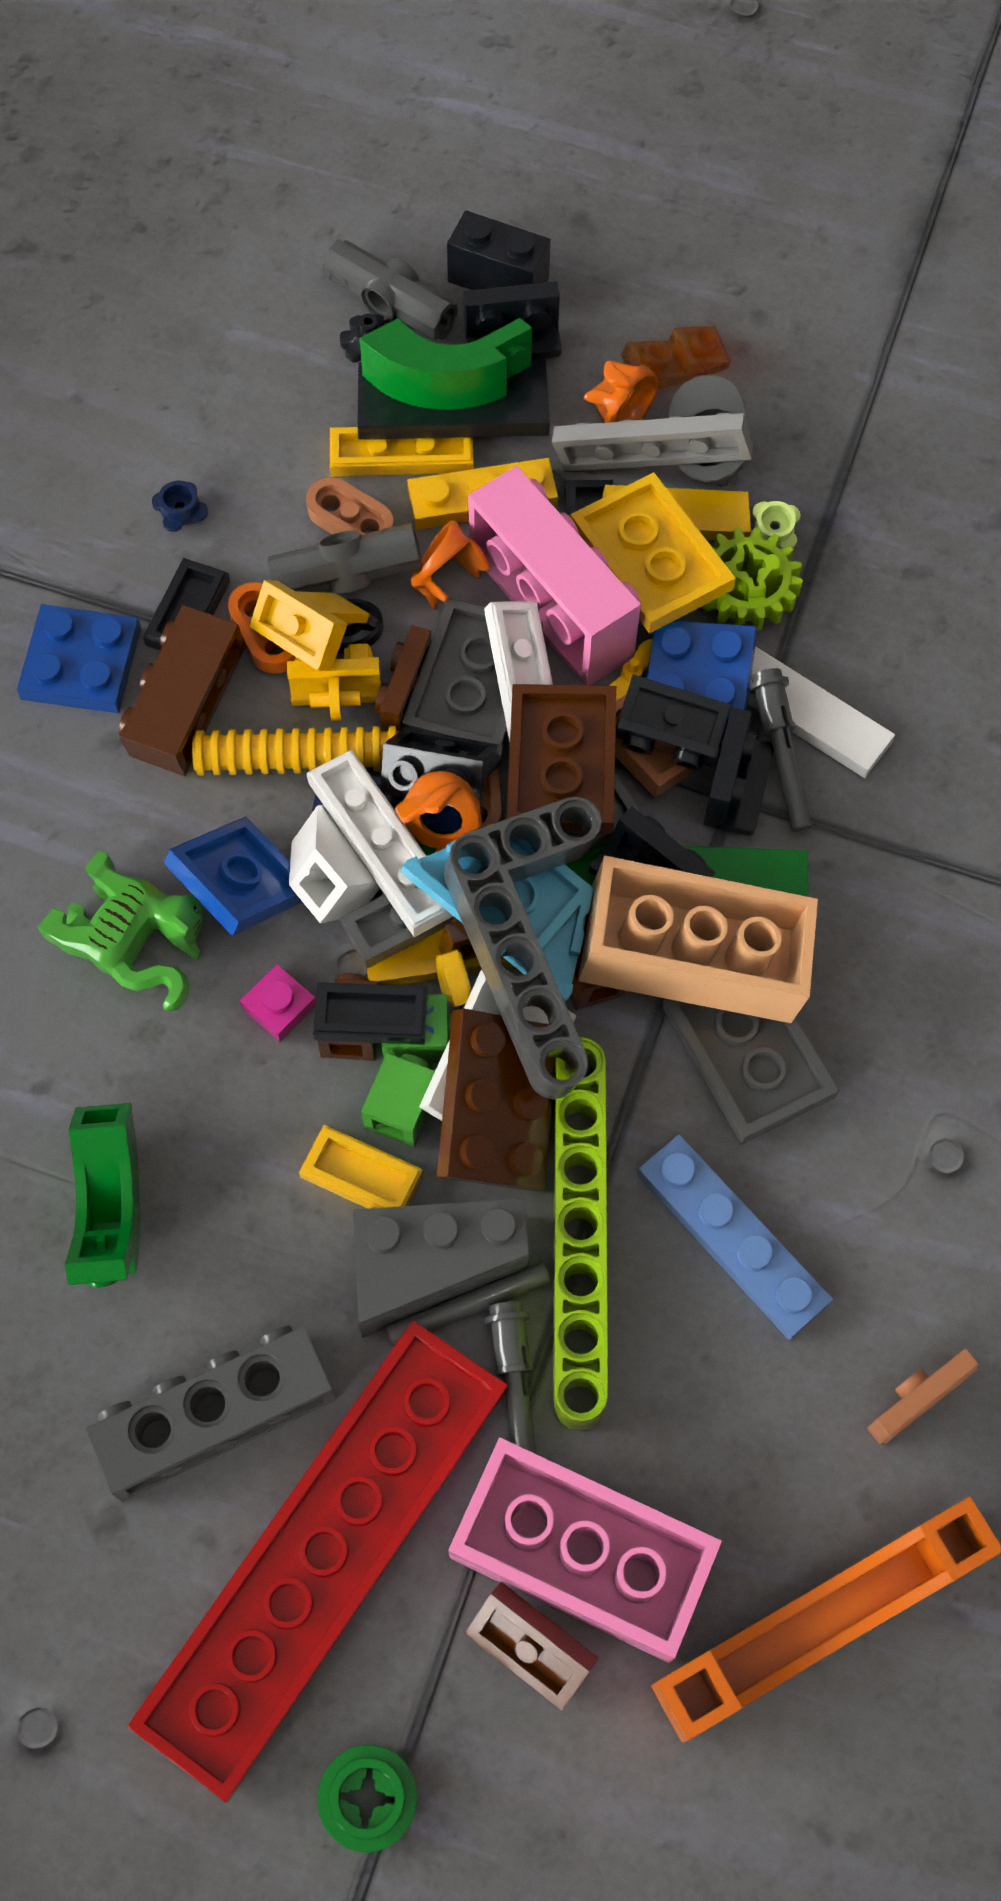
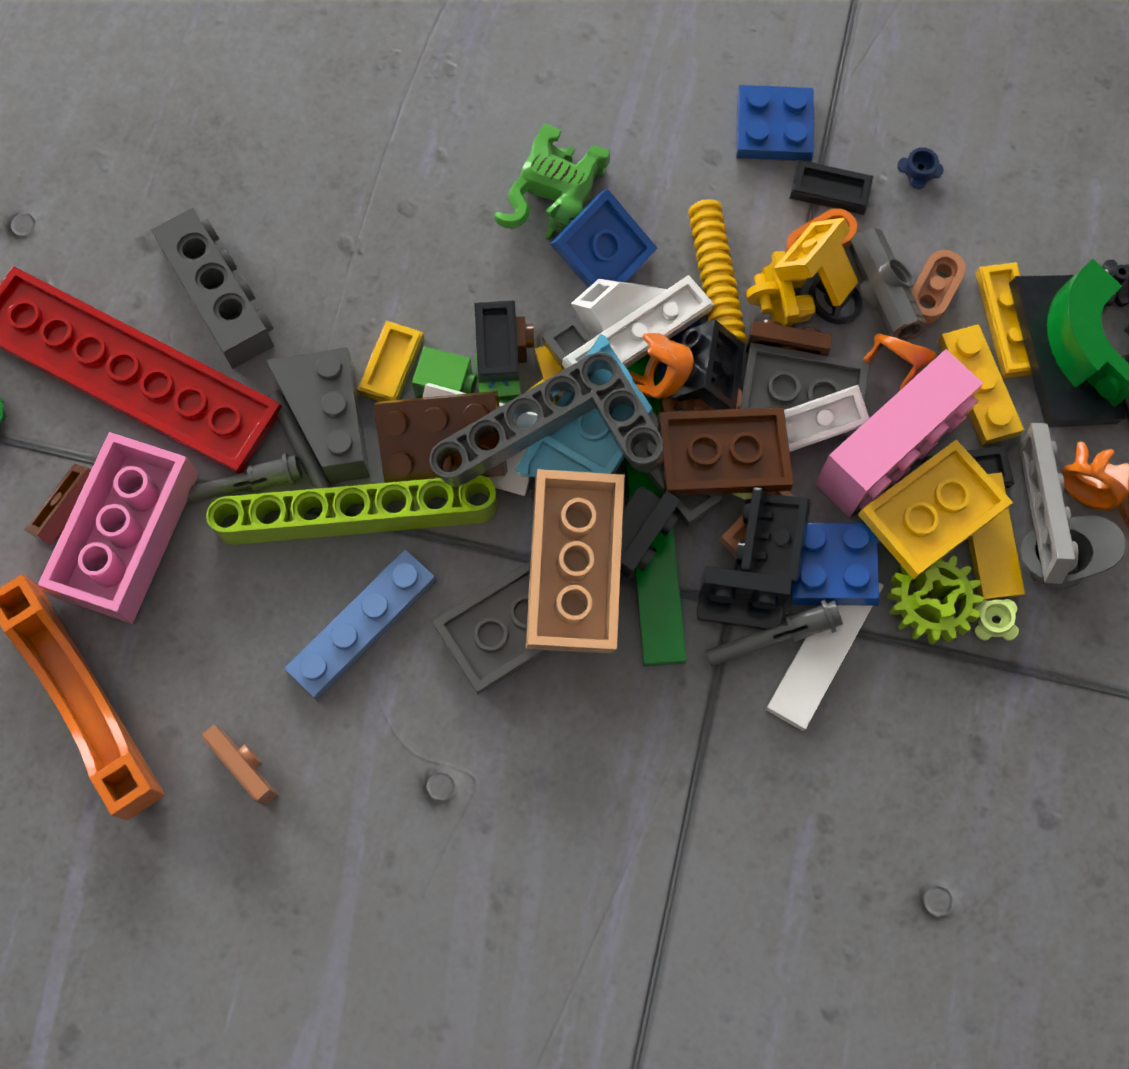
camera: 85 degrees right, 5 degrees up
green arch [65,1103,140,1288] -> none
reddish brown brick [119,605,245,776] -> none
dark pink plate [239,964,316,1042] -> none
yellow piece [609,639,653,701] -> none

